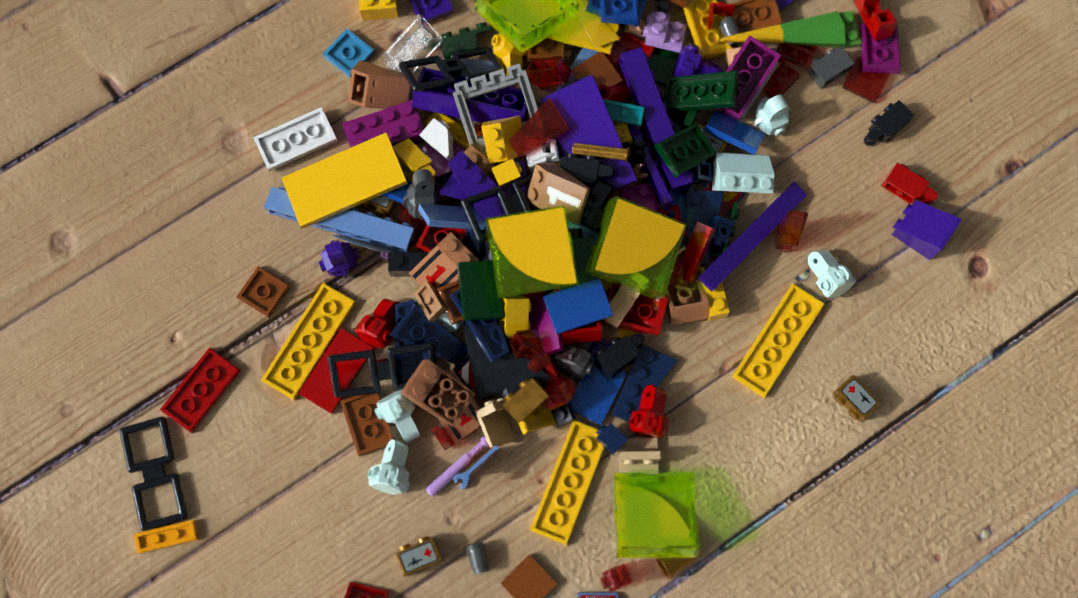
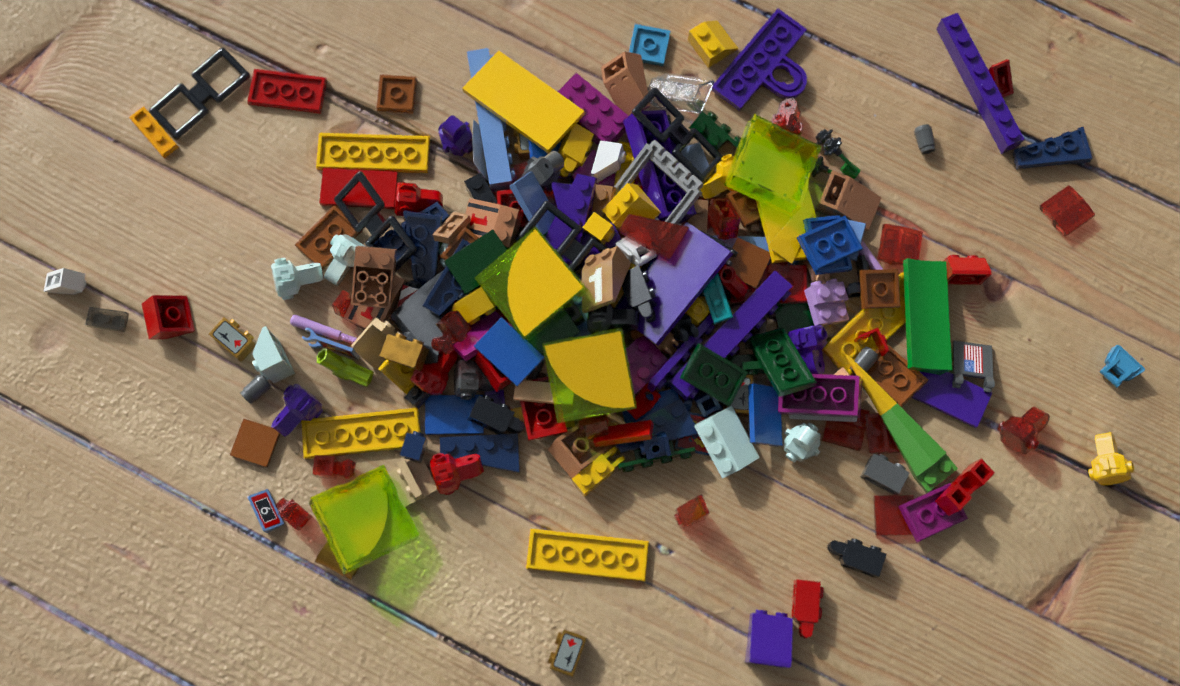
camera: 65 degrees right, 0 degrees up
white plate [253,107,337,172] -> none
pearl gold axle [572,143,631,163] -> none
dark purple tile [698,181,807,292] -> none
light aqua piece [808,250,856,298] -> none
none -> light aqua slope [252,326,295,383]
none -> dark purple piece [271,384,323,437]
none -> clear red brick [312,455,356,479]
none -> lime piece [316,348,374,387]

